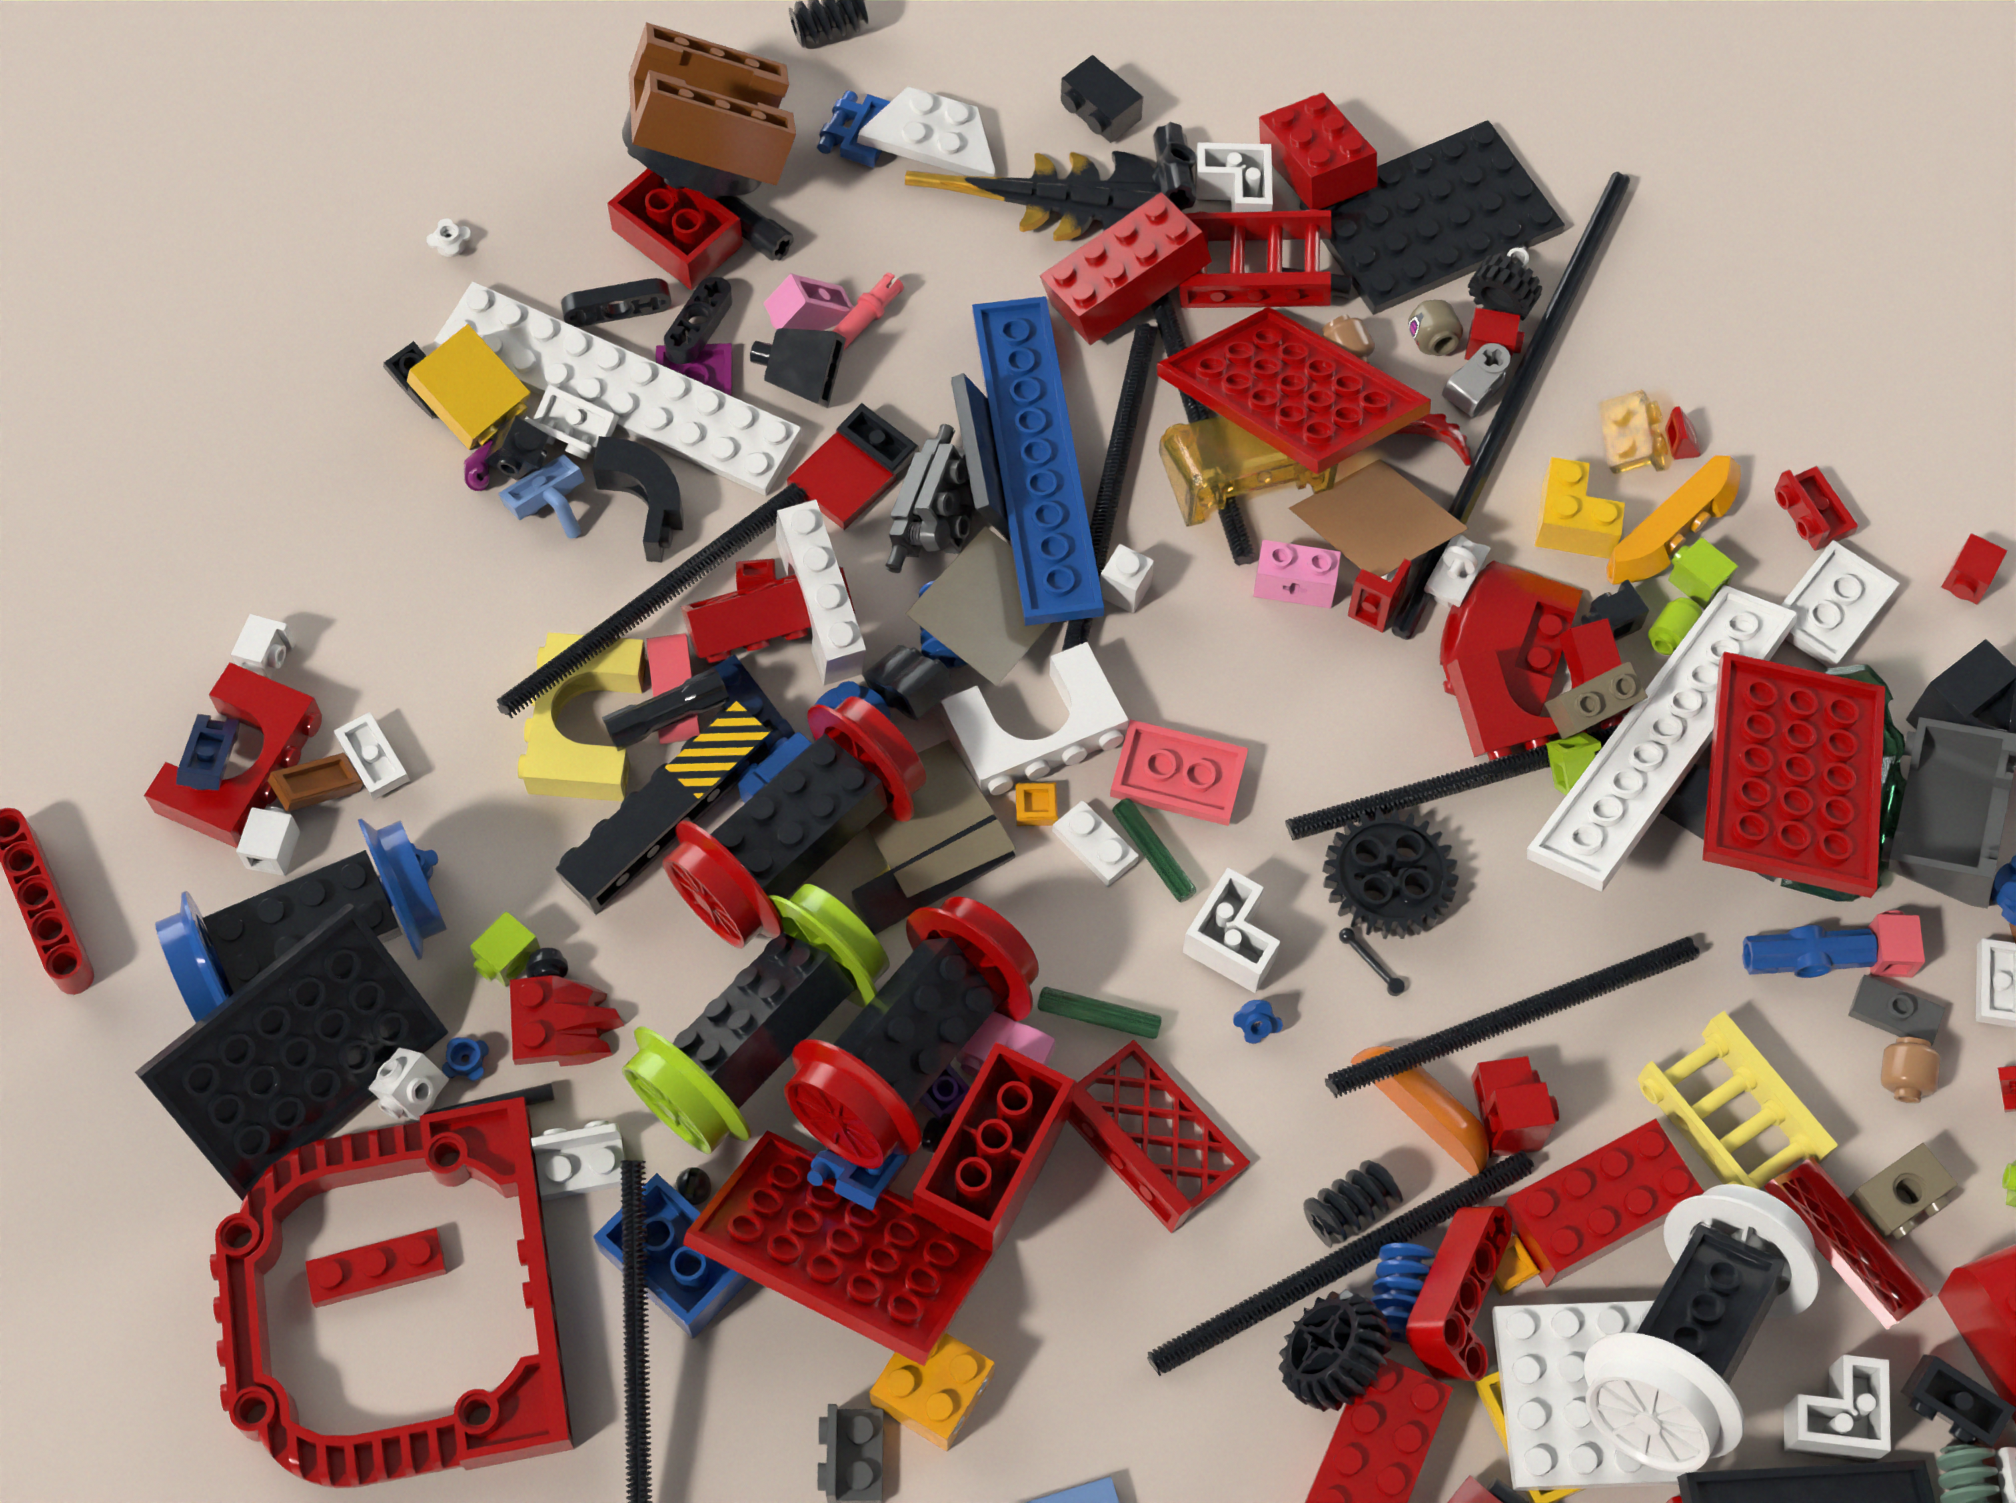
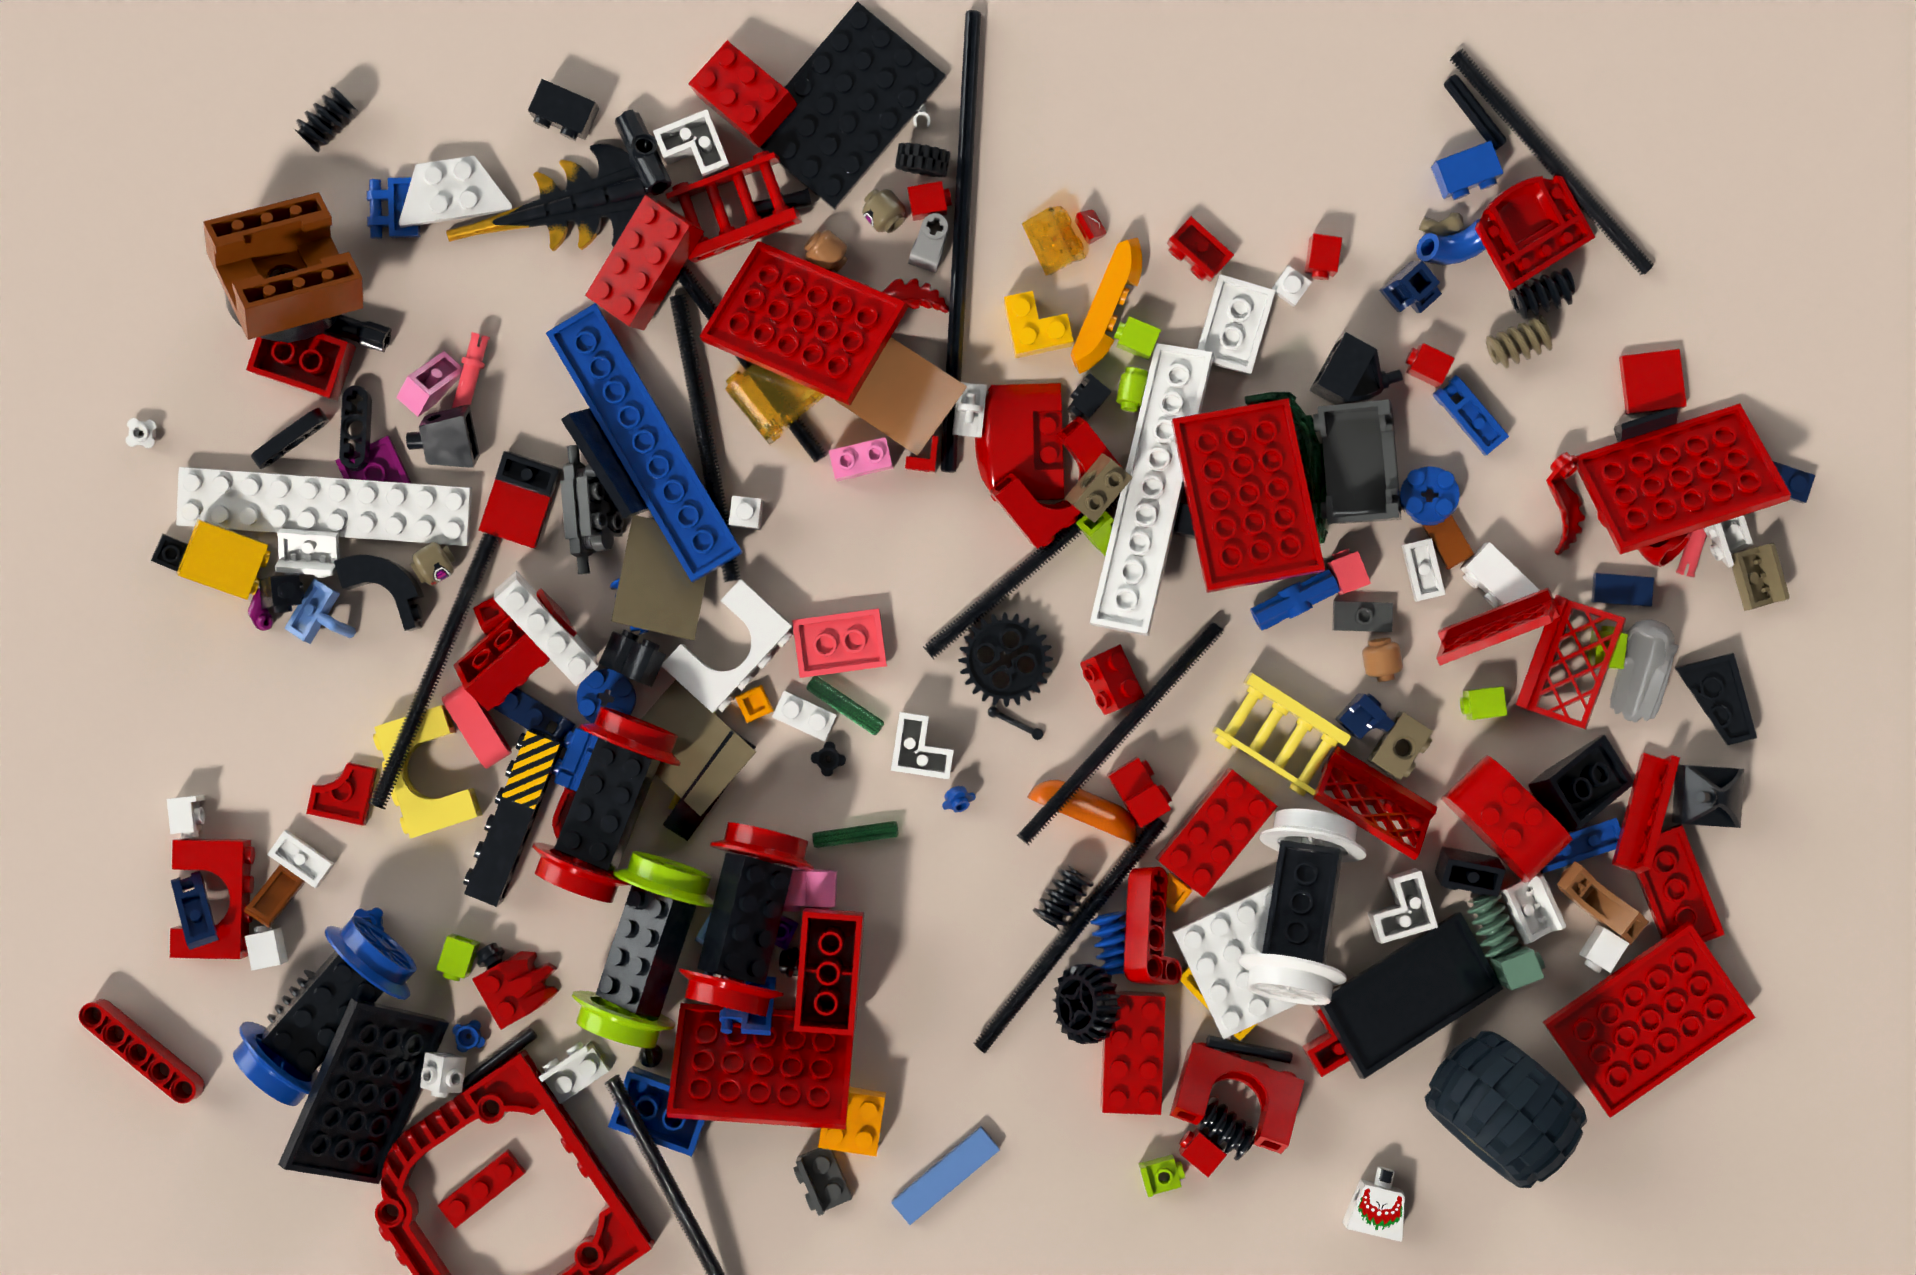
camera: 20 degrees left, 25 degrees up
black axle [602,667,730,751] -> none
red fence [1067,1040,1251,1234] -> none
none -> red tile [306,762,378,826]
none -> dark tan head [410,542,456,586]
none -> black plate [811,742,846,776]
none -> red bracket [1080,644,1145,715]
none -> white plate [1272,265,1312,307]
none -> dark blue brick [1335,693,1395,739]

